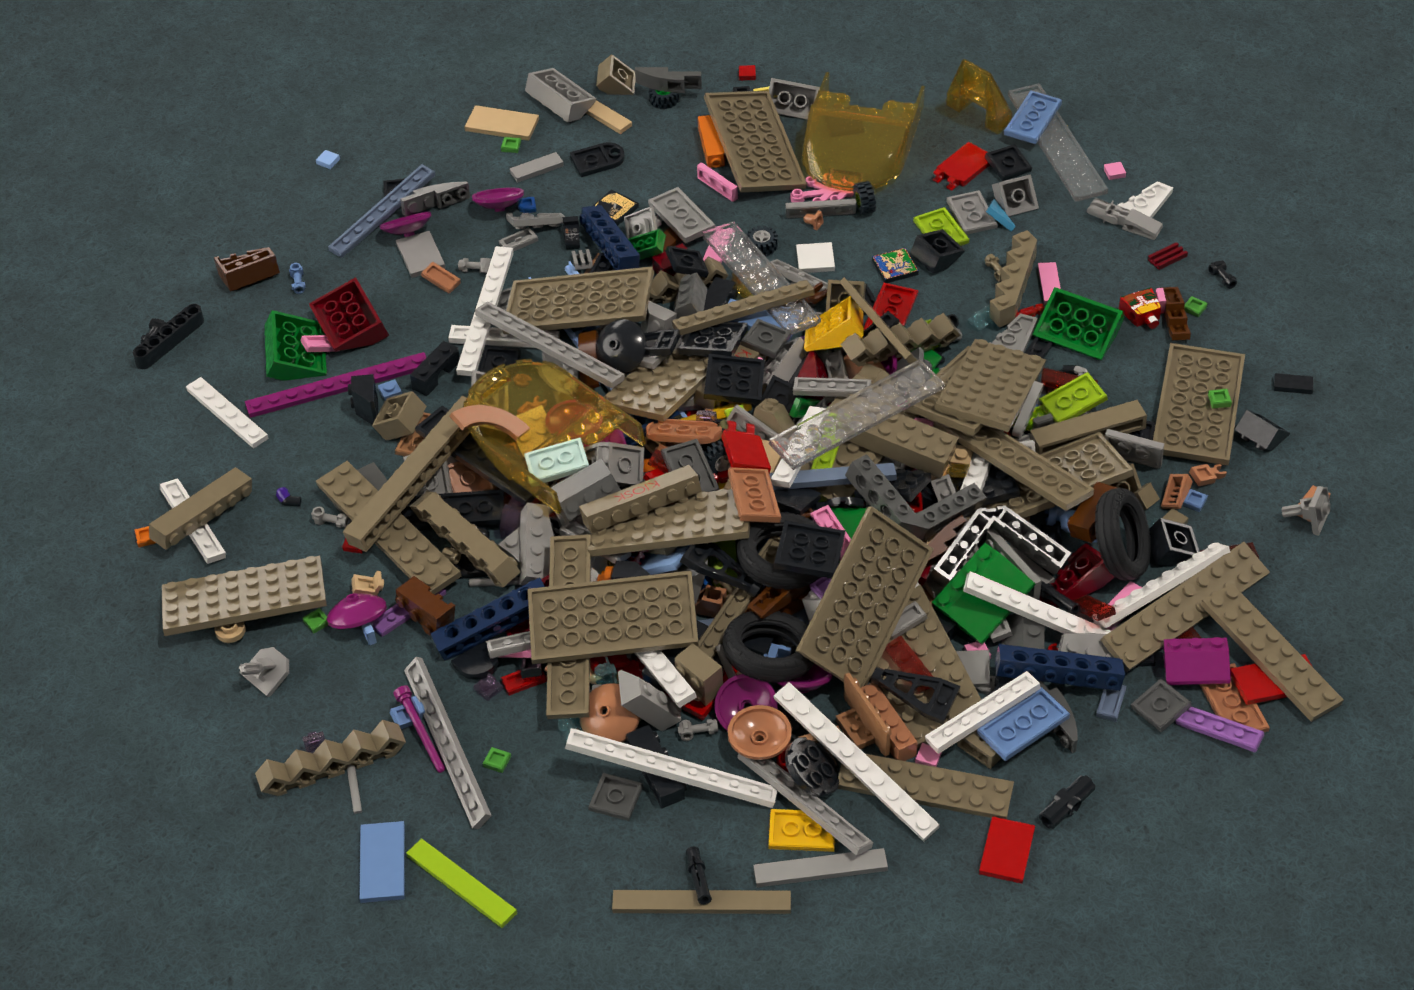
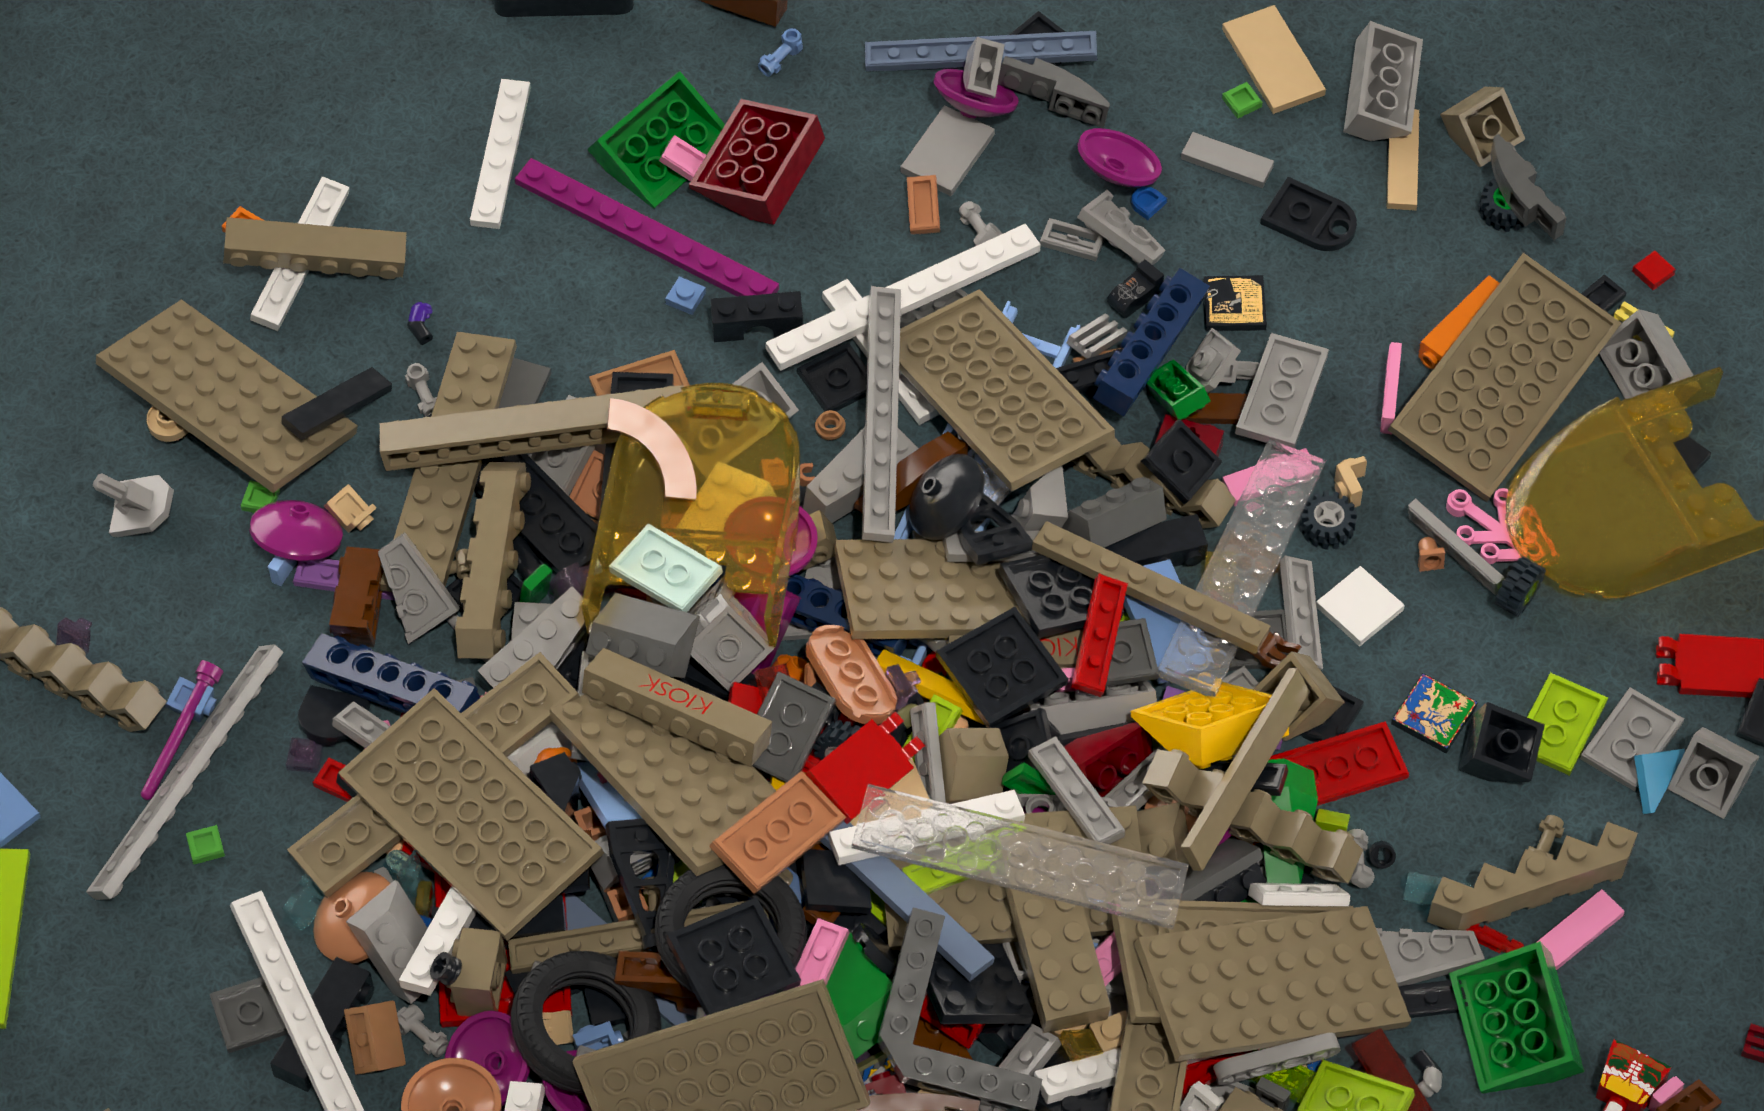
camera: 50 degrees right, 10 degrees up
light grey bar [347,764,362,814] -> none
black slope [348,374,378,425] -> none
dark tan brick [372,391,427,440] -> none
none -> black tile [281,367,392,441]
none -> medium nougat panel [344,1000,406,1075]
none -> light grey wing [378,532,460,644]
none -> black bush [430,952,462,986]
none -> green tile [519,564,552,603]
none -> light grey slope [963,37,1005,99]
none -> red tile [1071,574,1128,697]
none -> white tile [1248,883,1350,906]
none -> tan bracket [1334,456,1367,507]

